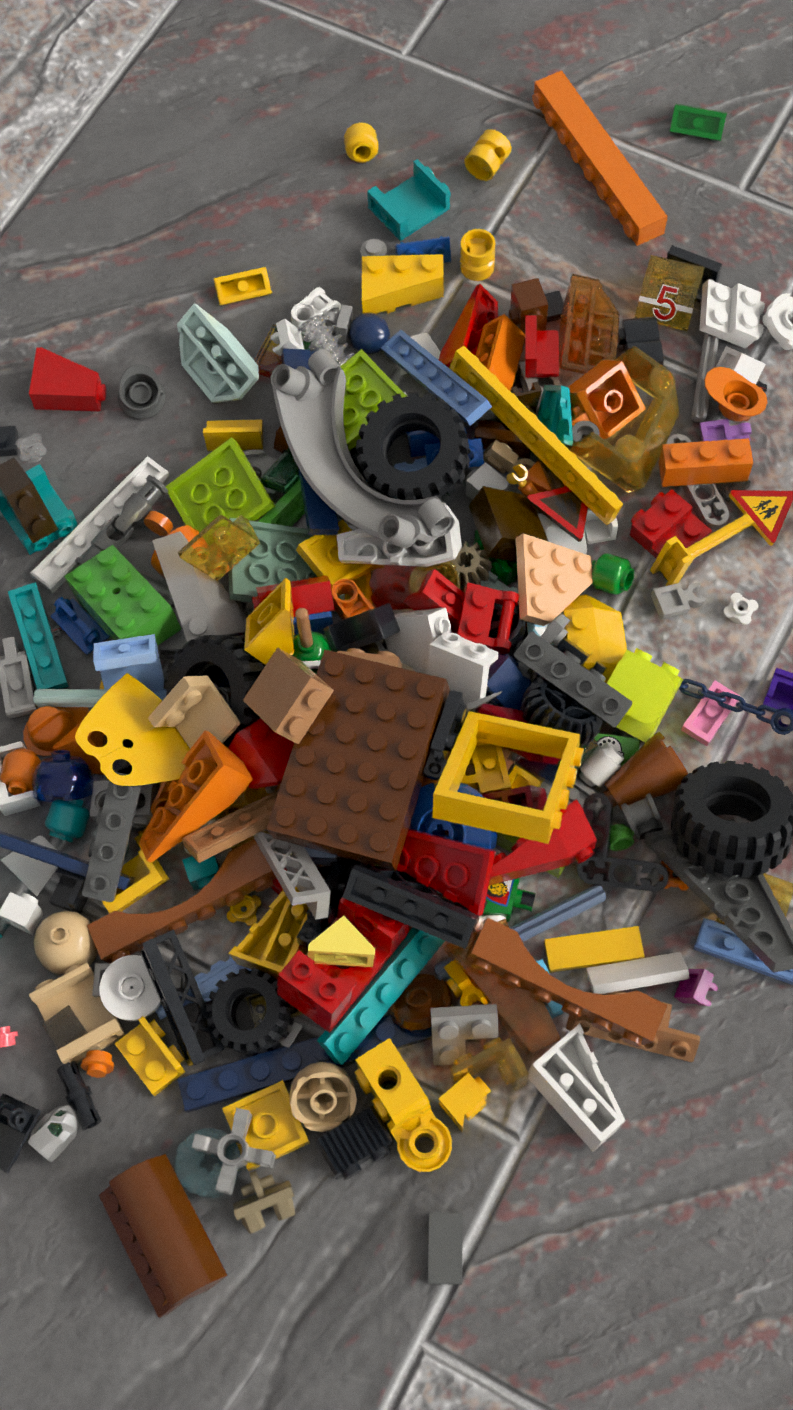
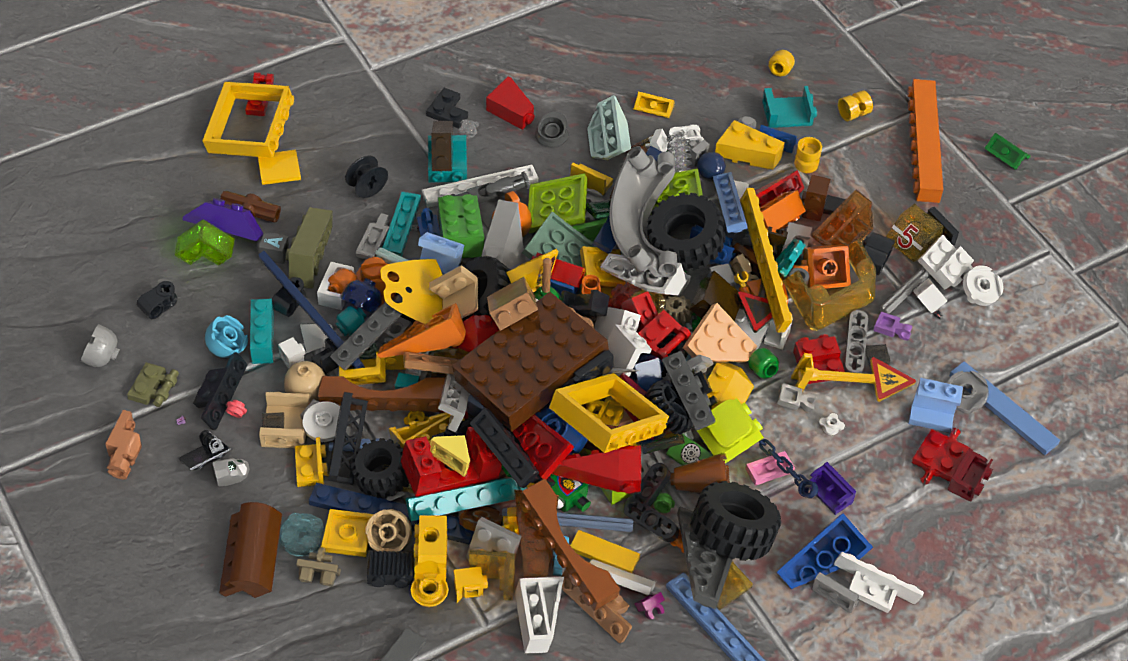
camera: 25 degrees right, 15 degrees down
black pin [56,1061,102,1130] -> none
orange plate [81,1050,114,1078] -> none
clear yellow bracket [178,515,260,581] -> none
light grey pin [192,1108,276,1195] -> none
red panel [525,315,559,378] -> none
white brick [579,742,624,788] -> none
dark grey piece [621,793,663,839] -> none
orange brick [658,438,753,487] -> none
orange piece [704,367,768,422] -> none

